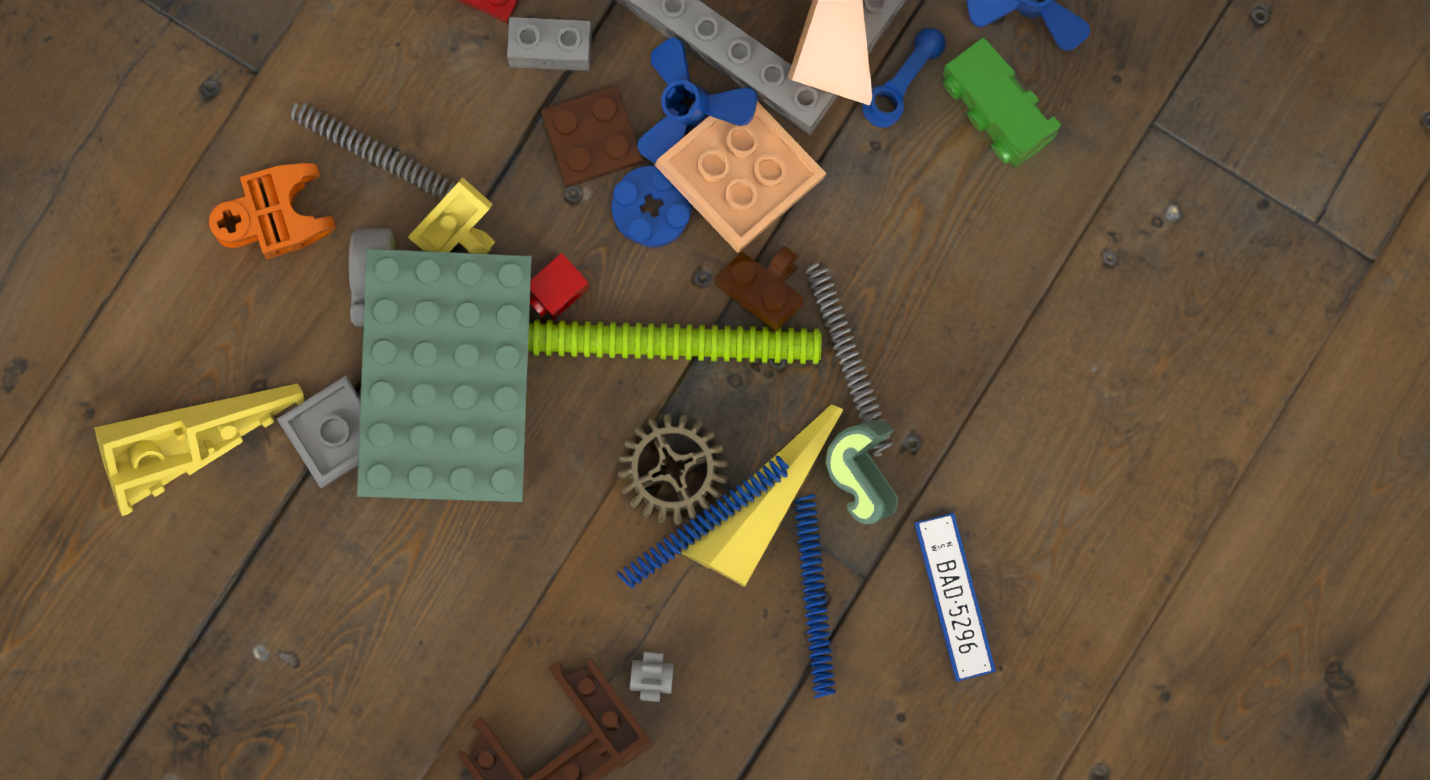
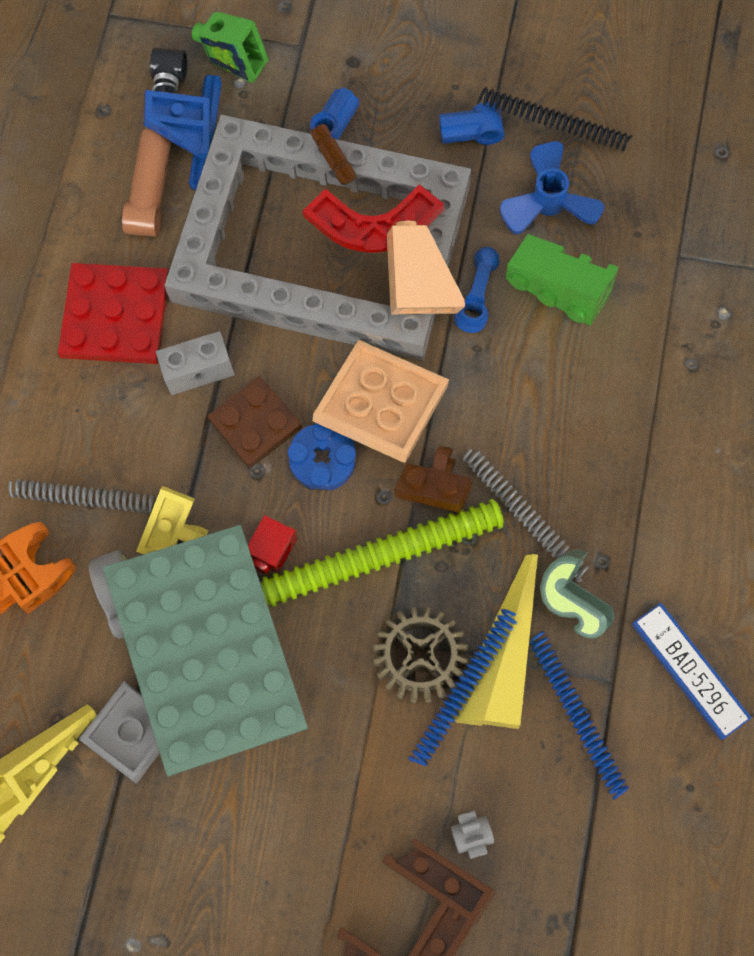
camera: 15 degrees left, 10 degrees down
blue piece [637,37,758,163] -> none

